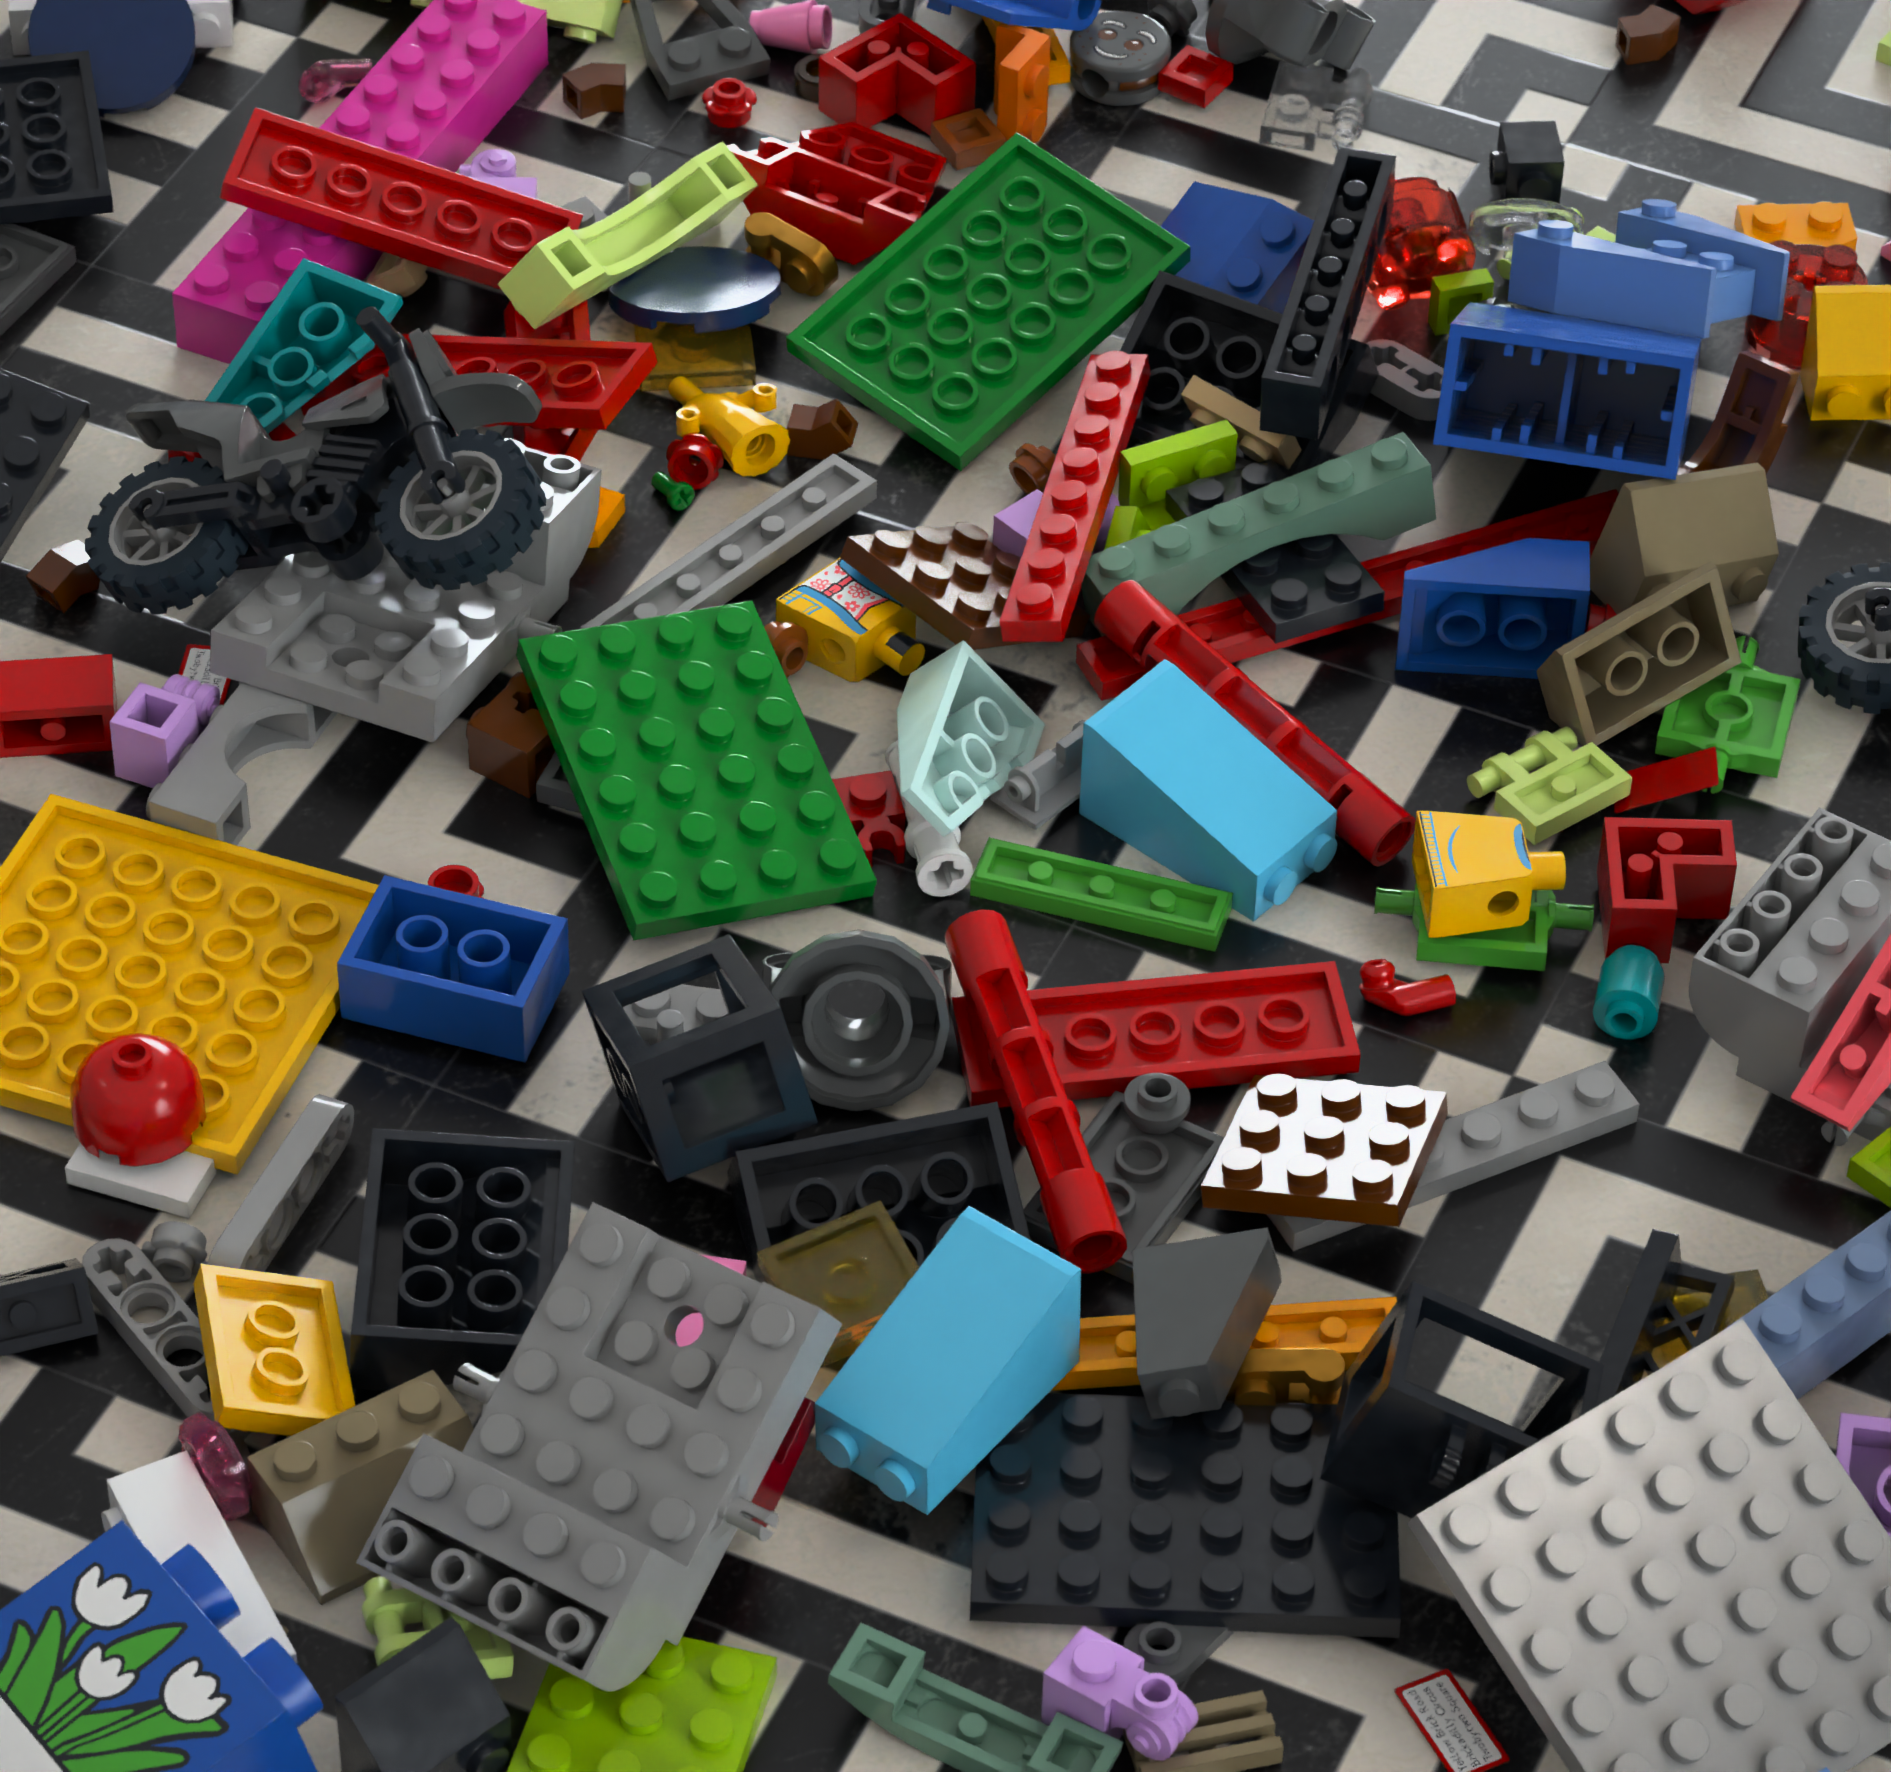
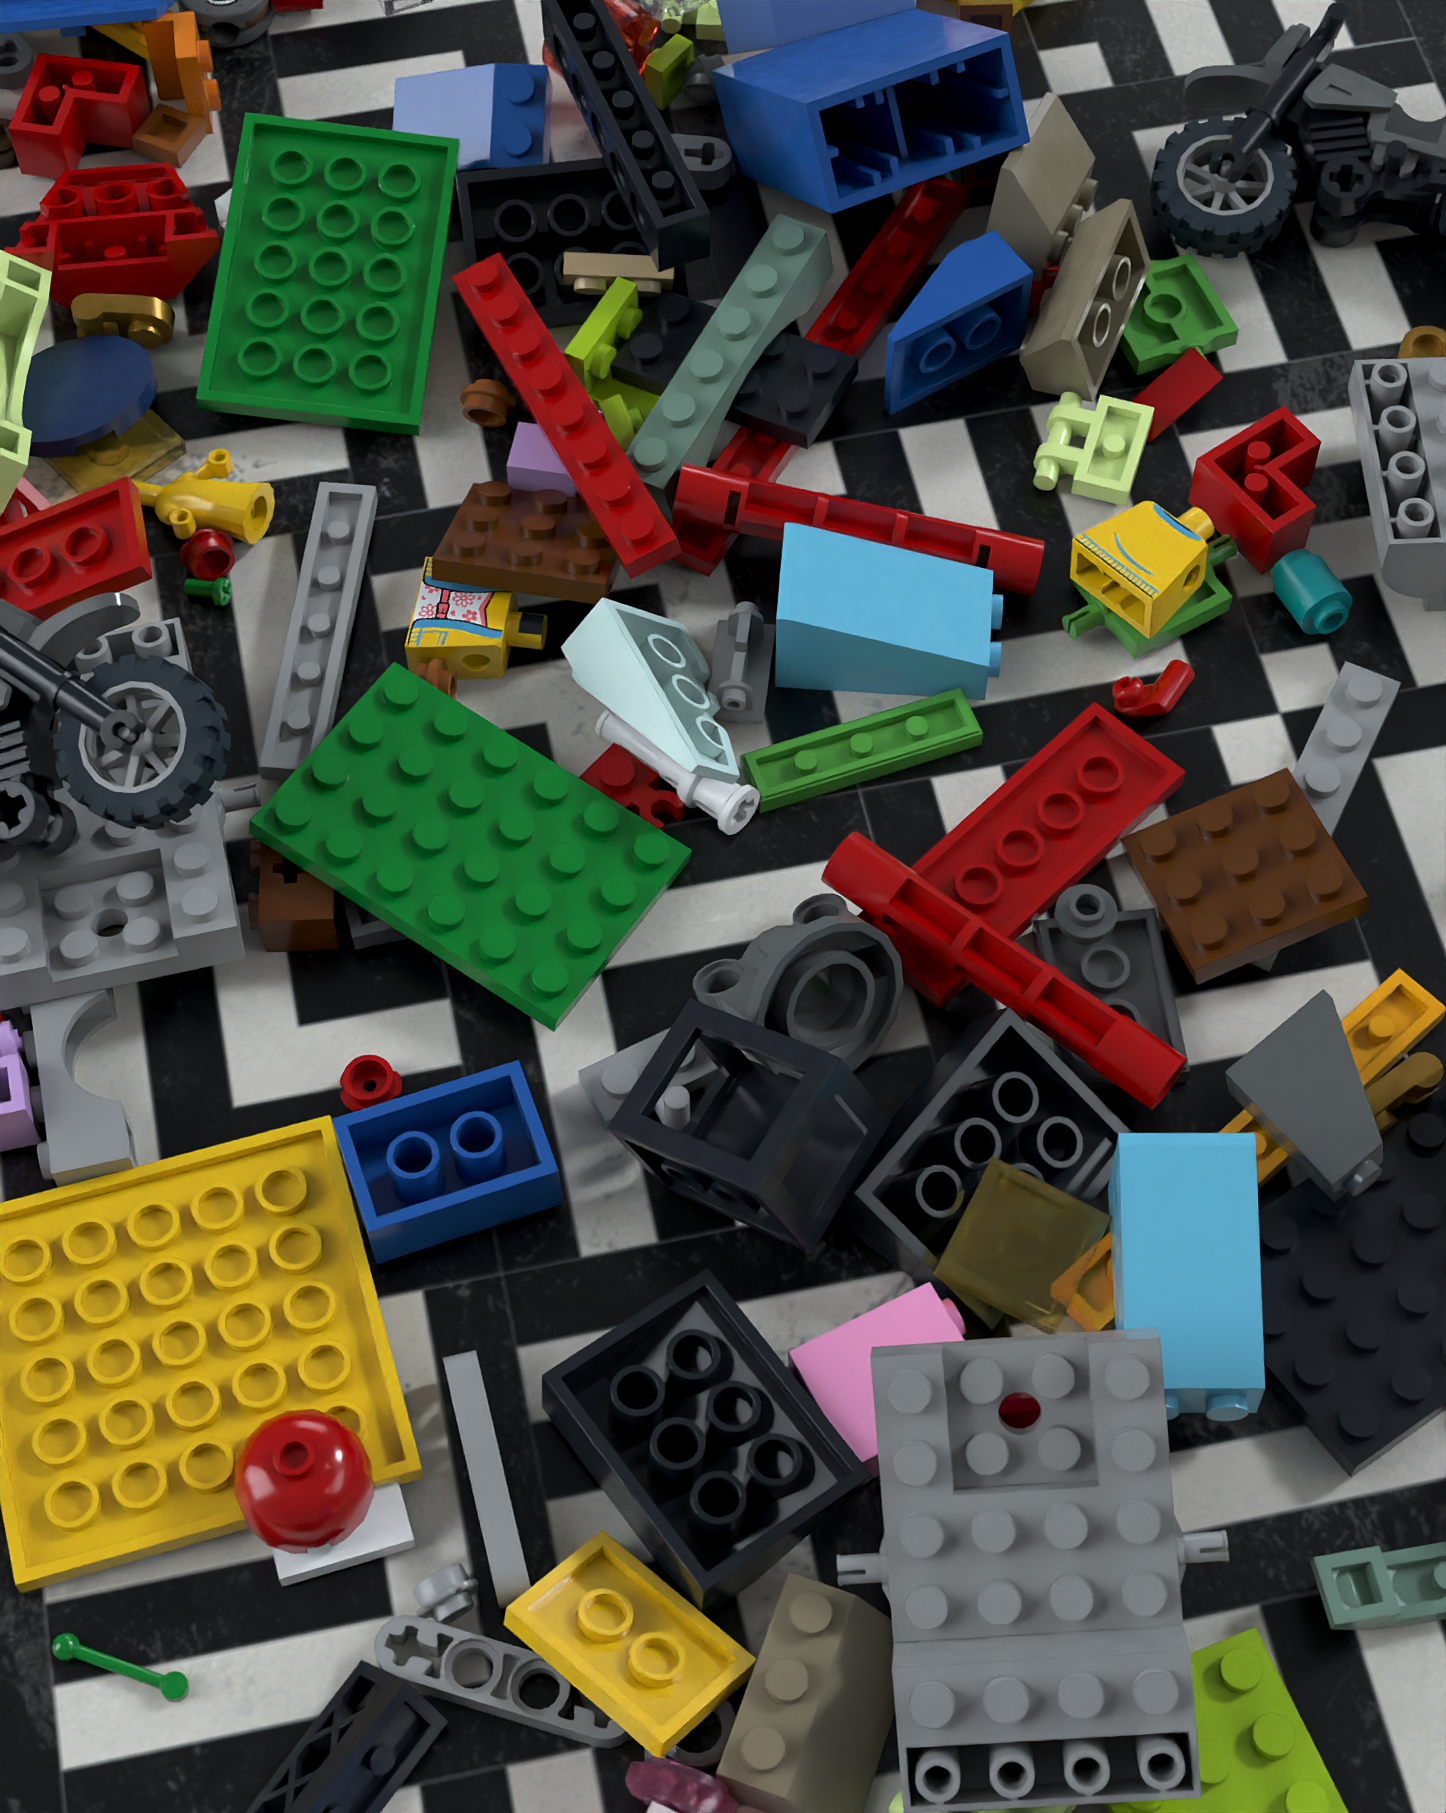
camera: 35 degrees left, 15 degrees up
reddish brown piece [787,398,859,460] -> none

